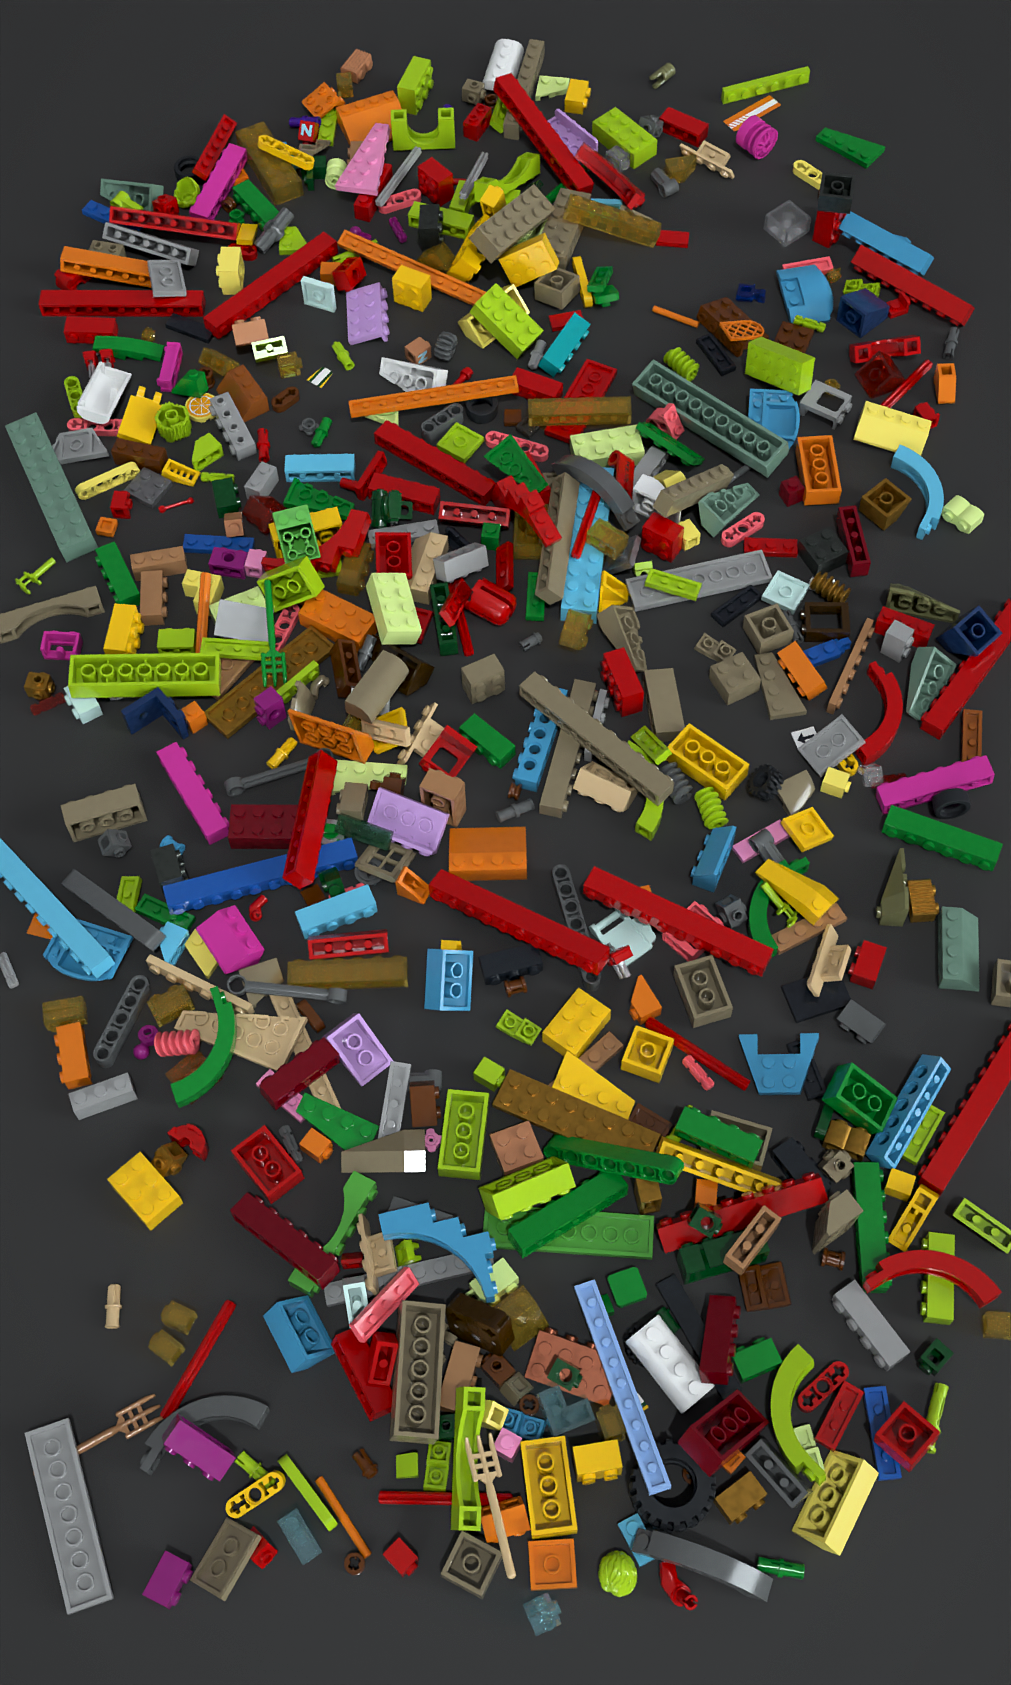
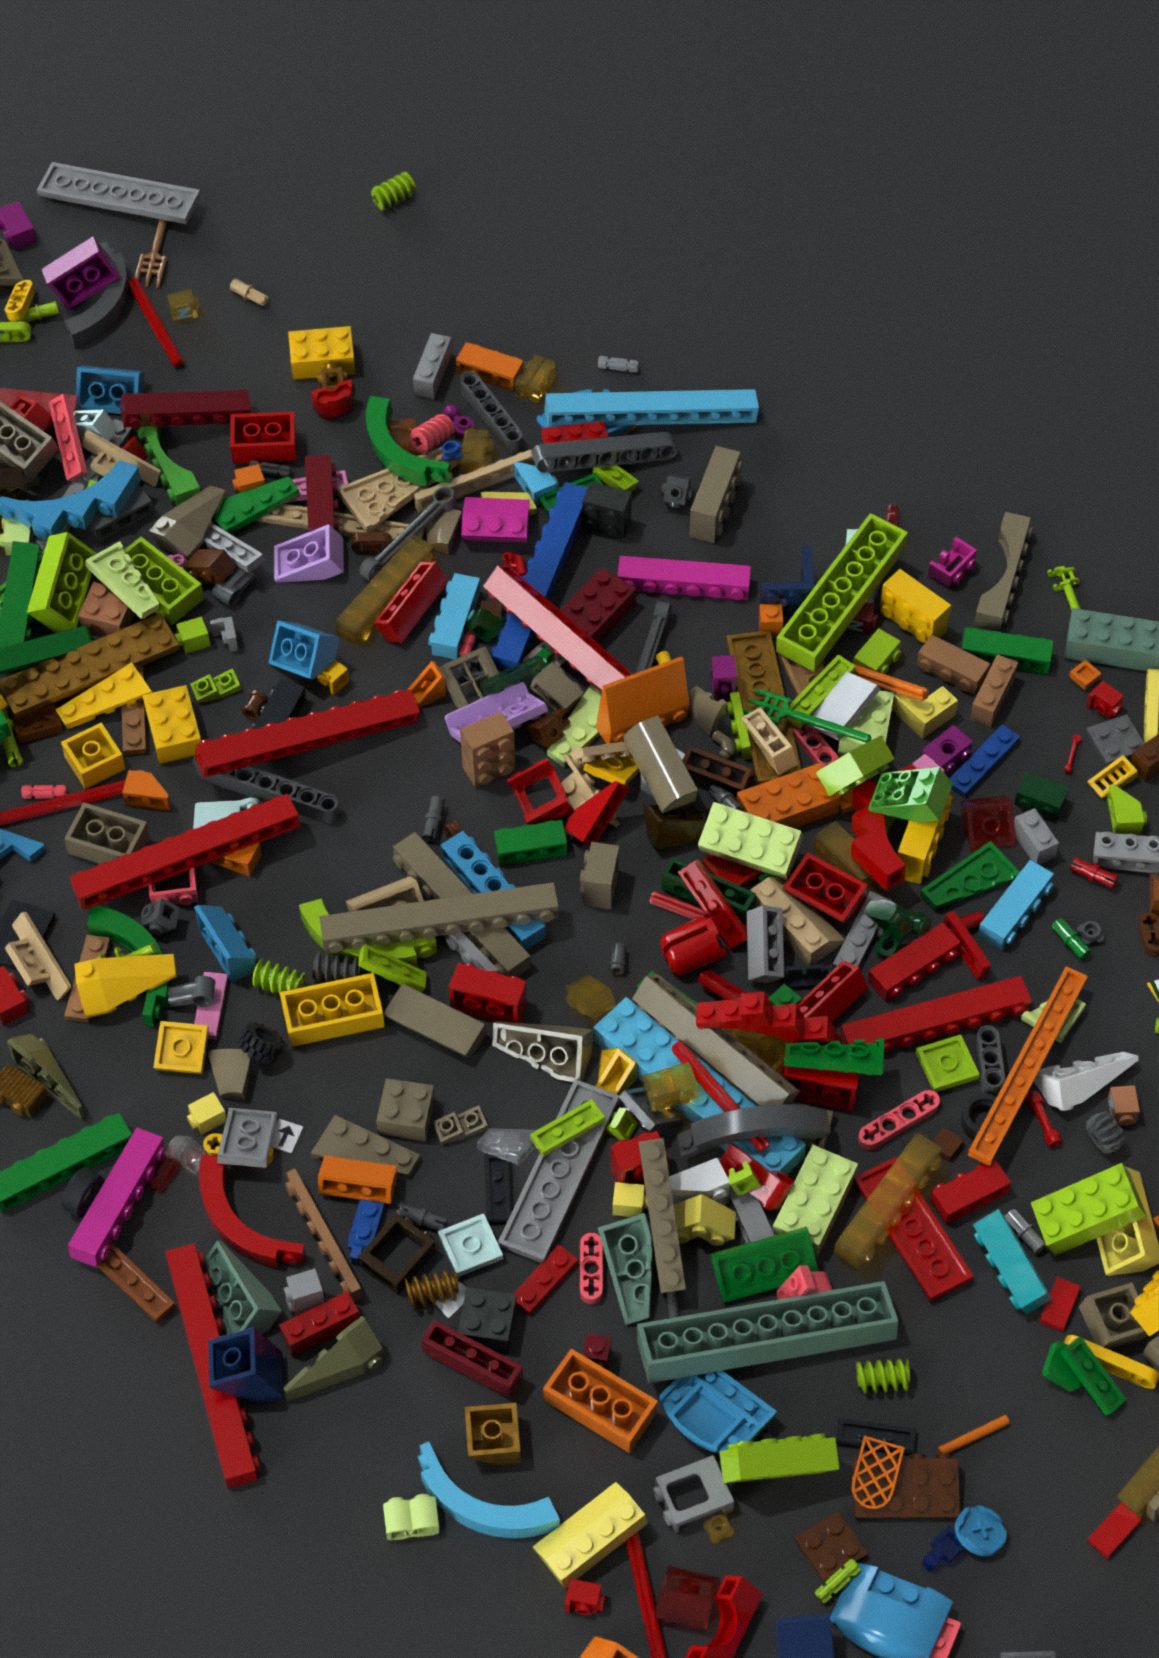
camera: 125 degrees right, 5 degrees down
pearl gold brick [24,672,55,700] -> none
dark azure bush [160,835,185,855] -> none
clear yellow brick [161,1300,197,1335] -> none
lime axle [201,472,235,483] -> none
nougat brick [224,512,245,537] -> none
orange slope [449,827,527,881] -> none
piece [607,942,634,979] -> none
dark tan brick [743,603,794,654] -> none
none -> yellowish green wing [85,541,159,619]
none -> light grey bracket [210,617,238,652]
none -> blue plate [441,441,463,461]
none -> clear wing [477,1128,536,1165]
none -> red plate [541,421,609,444]
none -> red slope [564,781,630,845]
none -> lime tile [728,1161,761,1196]
none -> tan slope [741,707,798,775]
none -> dark azure tile [955,1505,1007,1556]

